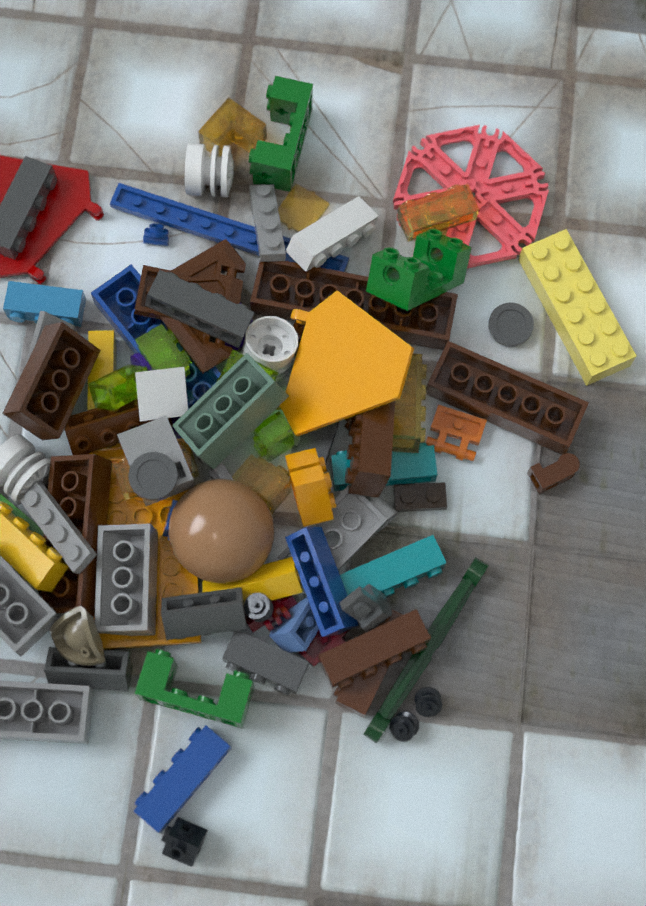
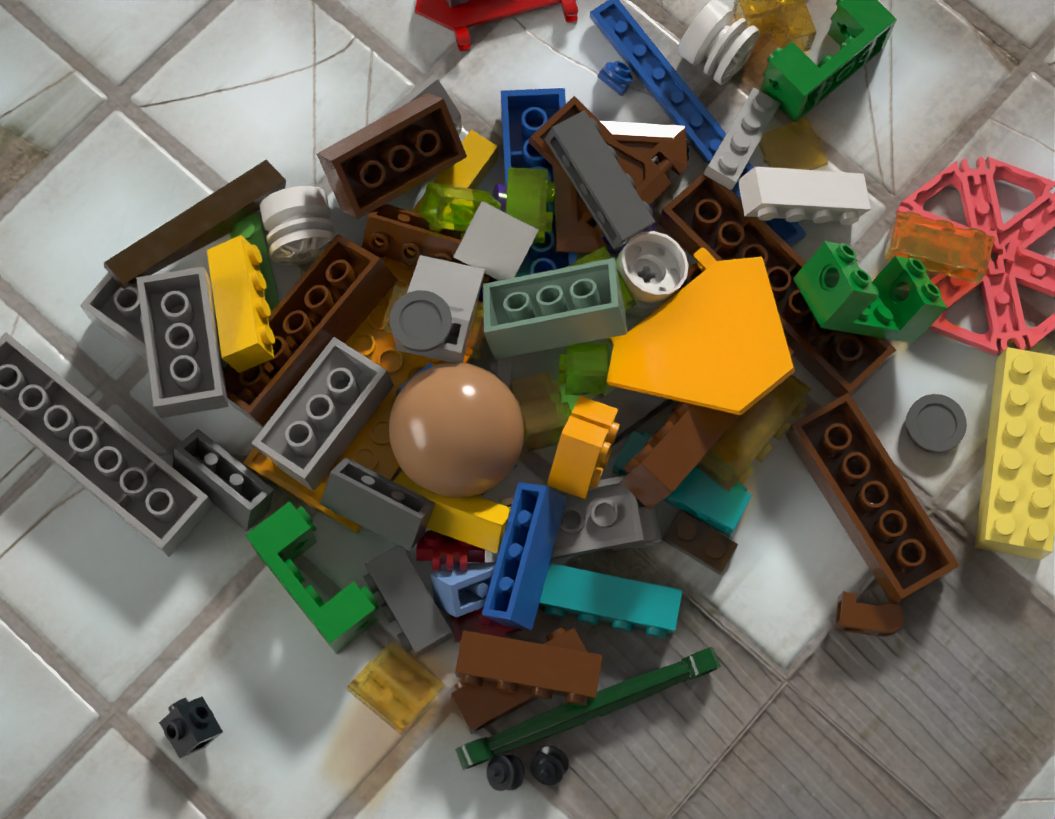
camera: 35 degrees right, 0 degrees up
dark azure brick [3,281,86,327] -> none
light grey plate [19,481,97,574] -> none
dark tan hat [49,606,105,665] -> none
blue brick [134,725,232,834] -> none
wheel [244,593,273,622] -> none
dark grey brick [340,584,392,632] -> none
orange plate [426,404,487,461] -> none
none -> clear yellow brick [347,641,445,735]

